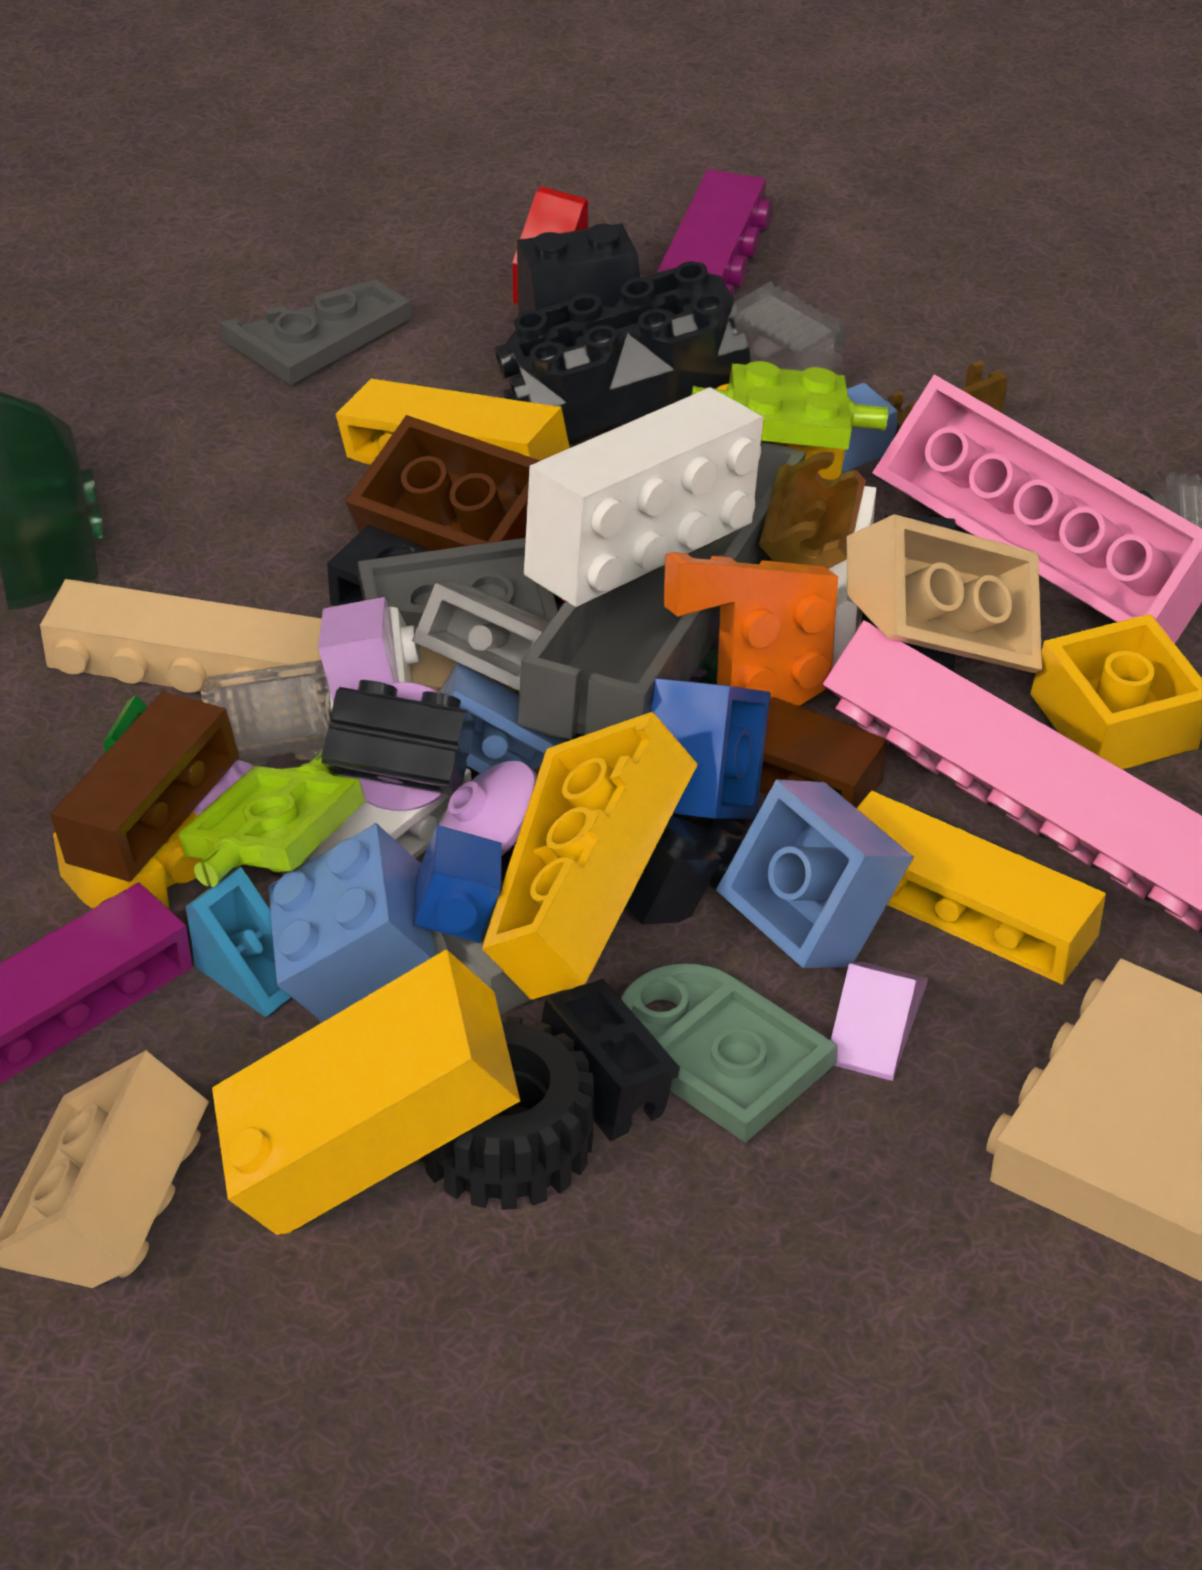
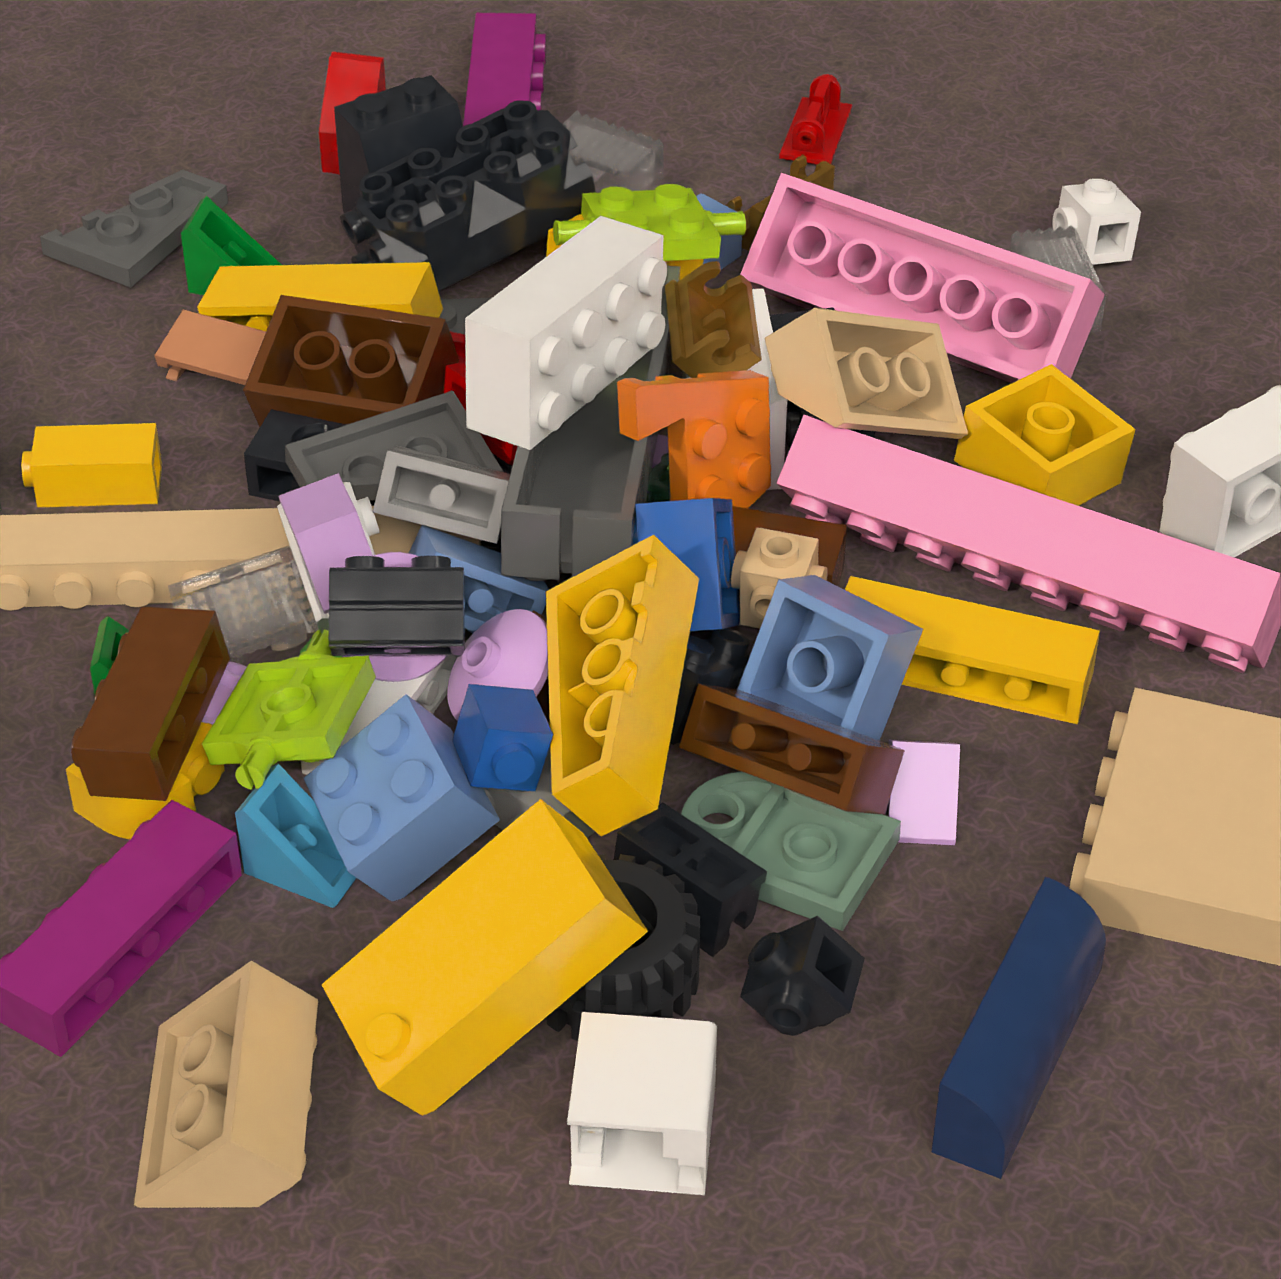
camera: 15 degrees left, 0 degrees up
none -> yellow brick [21,423,162,507]
none -> nougat hinge [154,310,266,385]
none -> green slope [181,195,282,295]
none -> white piece [567,1012,717,1195]
none -> reddish brown brick [679,684,905,815]
none -> tan brick [731,527,827,628]
none -> black brick [740,915,865,1036]
none -> red hinge [779,74,852,164]
none -> dark blue brick [932,876,1106,1179]

